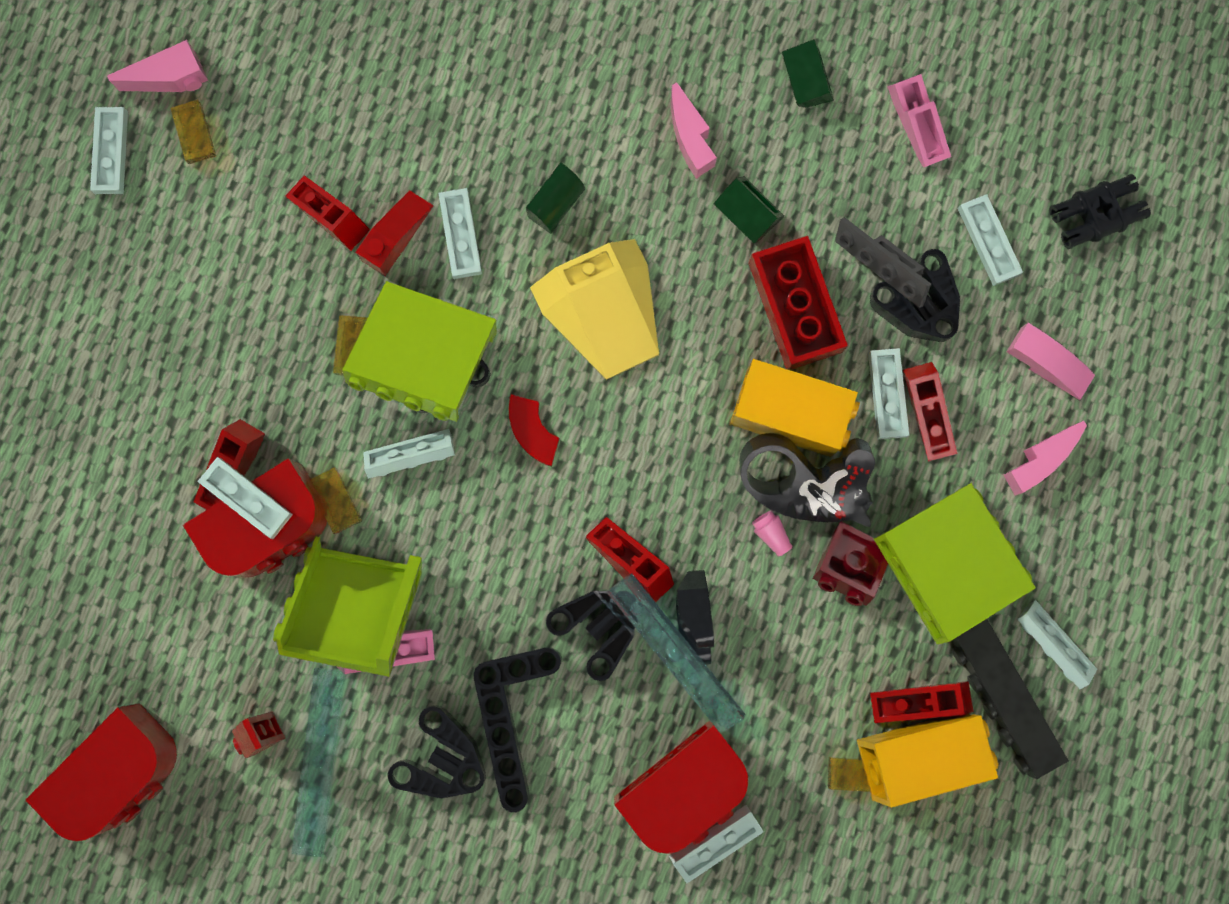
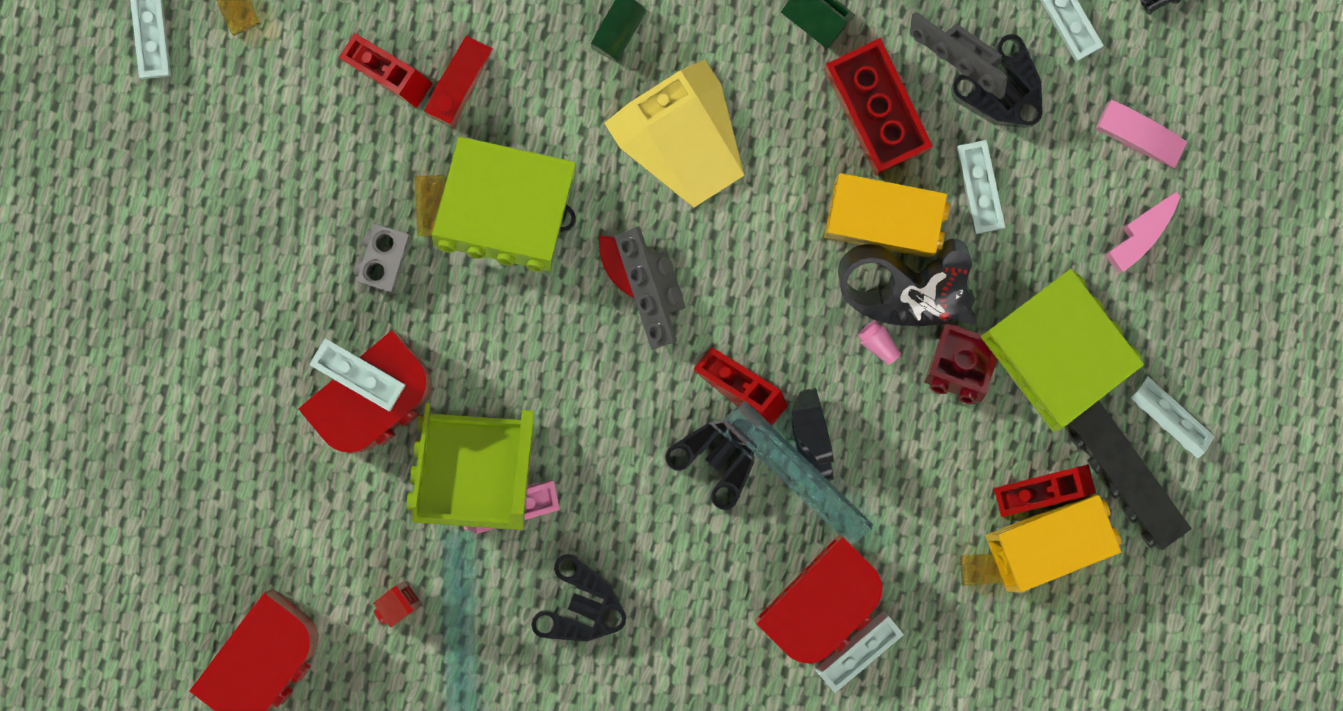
camera: 10 degrees left, 5 degrees up
red slope [193,419,265,510] -> none
clear yellow plate [310,467,362,535] -> none
light aqua plate [363,429,455,479] -> none
light aqua plate [438,188,482,279] -> none
black beam [474,647,562,813] -> none
red slope [903,362,958,462] -> none
none -> light grey brick [354,224,411,294]
none -> dark grey bracket [614,226,686,350]

